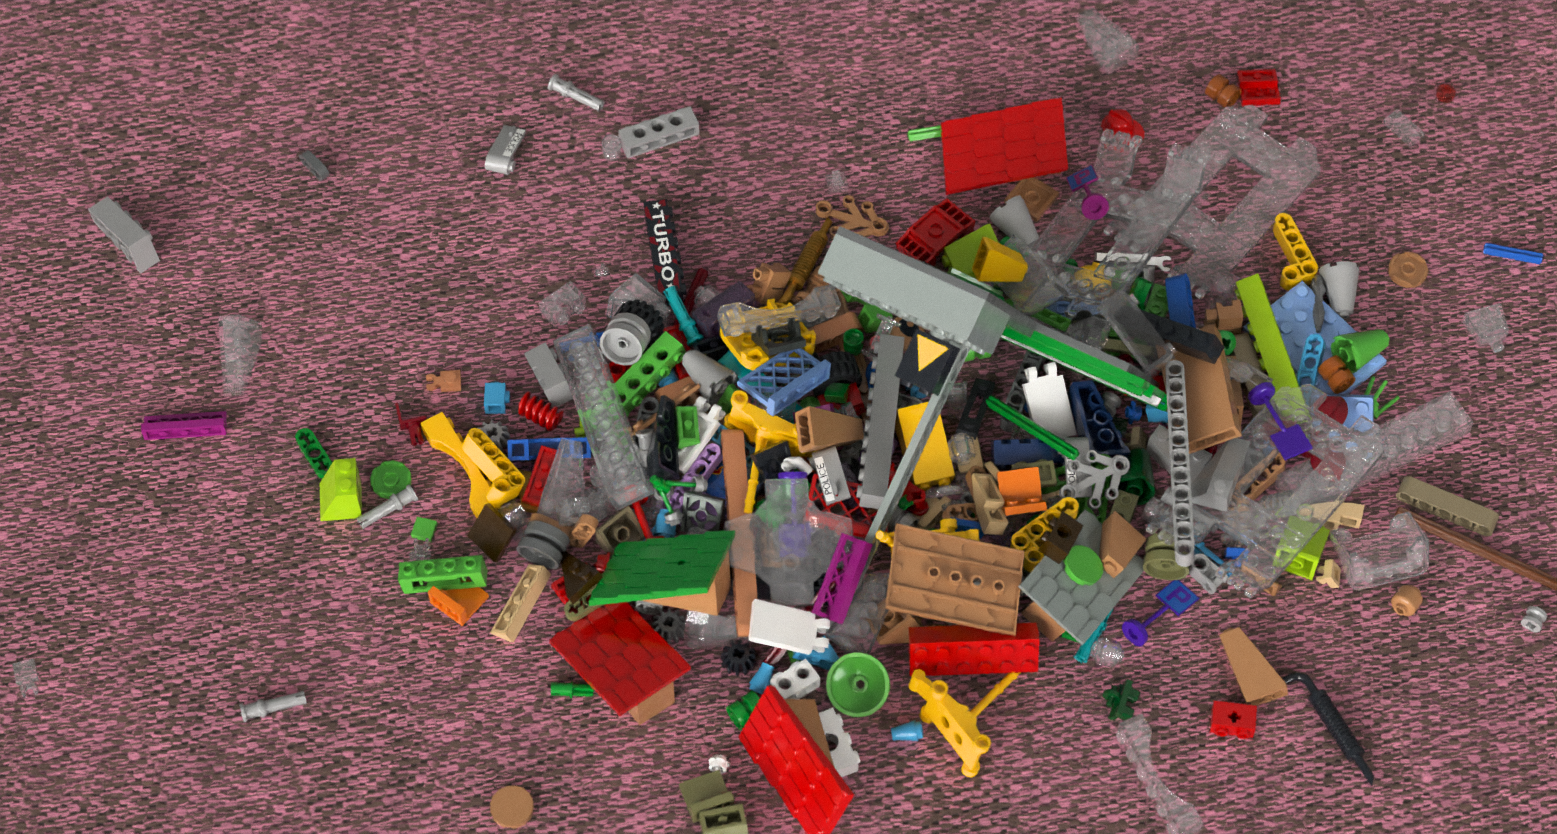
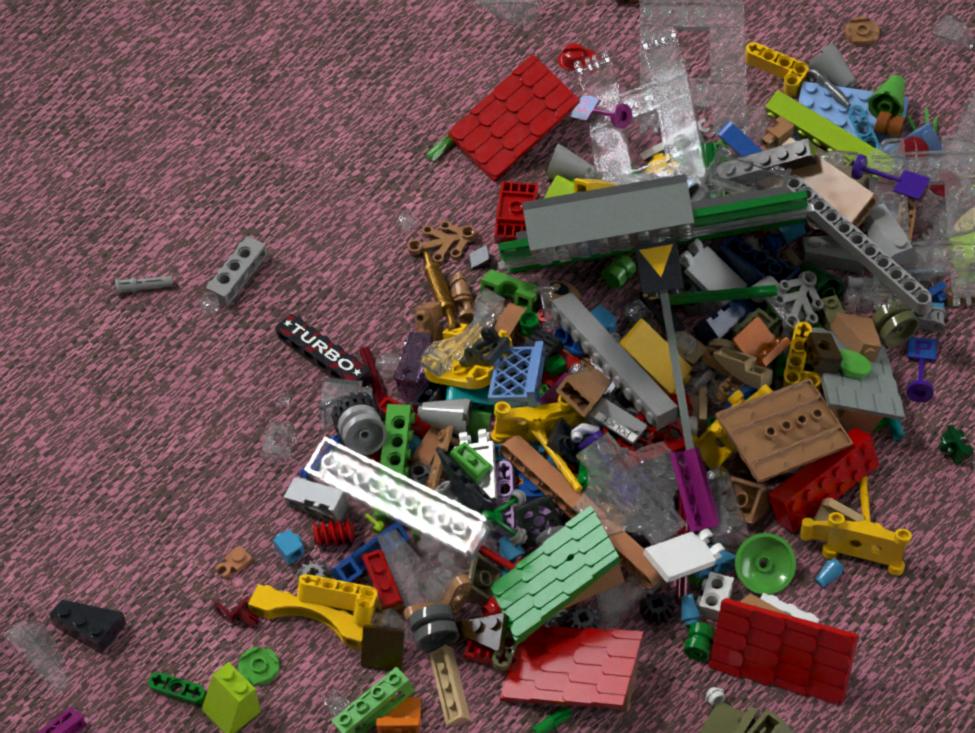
camera: 35 degrees left, 5 degrees down
light grey pin [356,484,418,529] -> none
bright green tile [411,517,438,542] -> none
light grey door [485,125,526,175] -> none
teal pin [663,286,704,346] -> none
medium nougat tile [1004,177,1059,222] -> none
clear head [1091,637,1124,668] -> none
none -> black wedge [49,600,127,654]
none -> tan panel [814,498,865,522]

